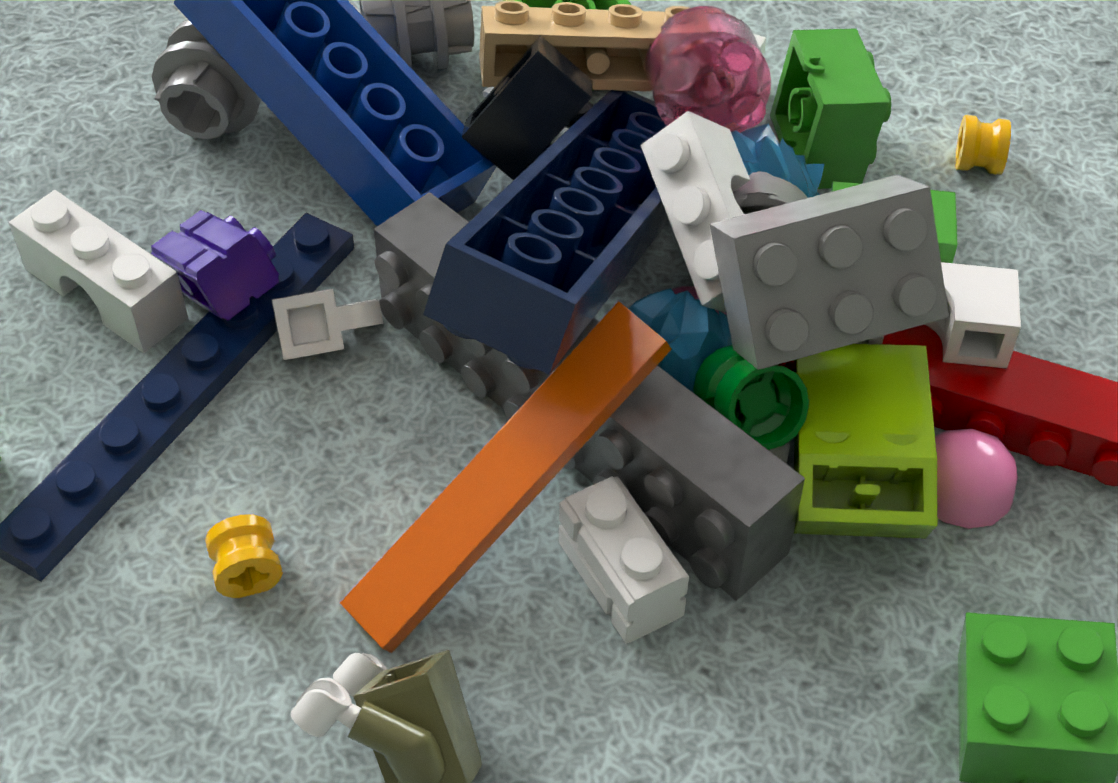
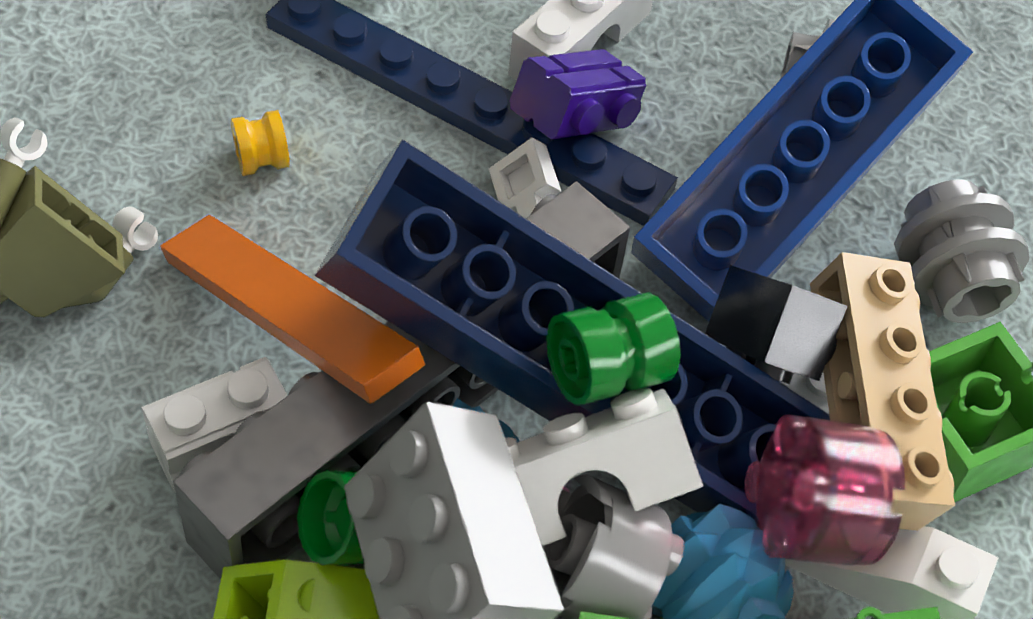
camera: 85 degrees right, 5 degrees up
none -> green wheel [546,292,680,406]

